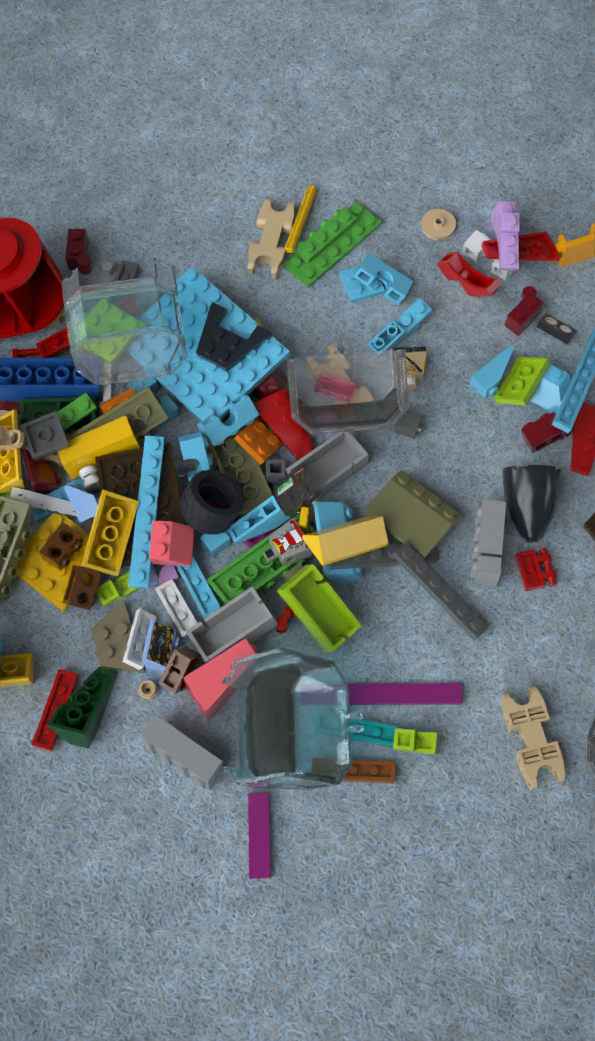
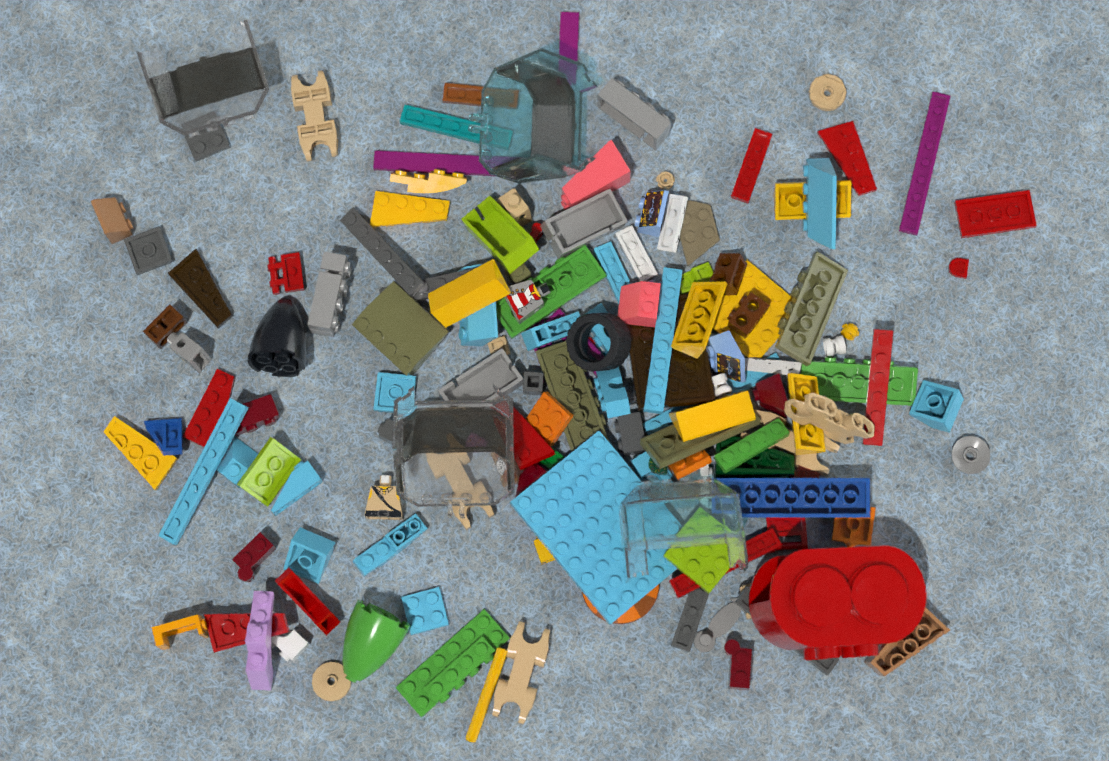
camera: 175 degrees left, 10 degrees up
dark grey plate [21,411,70,461] -> none
dark green wedge [47,667,118,749] -> none
reddish brown brick [158,645,201,694] -> none
black wing [196,302,272,372] -> none
medium azure arch [196,394,259,446] -> none
clear smoke slope [273,463,324,517] -> none
yellow tile [299,507,309,533] -> none
clear pink tile [314,374,355,403] -> none
medium azure arch [353,253,413,305] -> none
lime slope [393,728,438,755] -> none
black slope [537,313,577,345] -> none
none -> medium azure slope [283,527,336,584]
none -> bright green cylinder [342,599,411,683]
none -> yellow wing [370,191,450,228]
none -> medium azure plate [373,372,416,415]
none -> yellow slope [390,169,467,193]
none -> tan torso [497,188,532,227]
none -> dark grey brick [614,412,645,456]

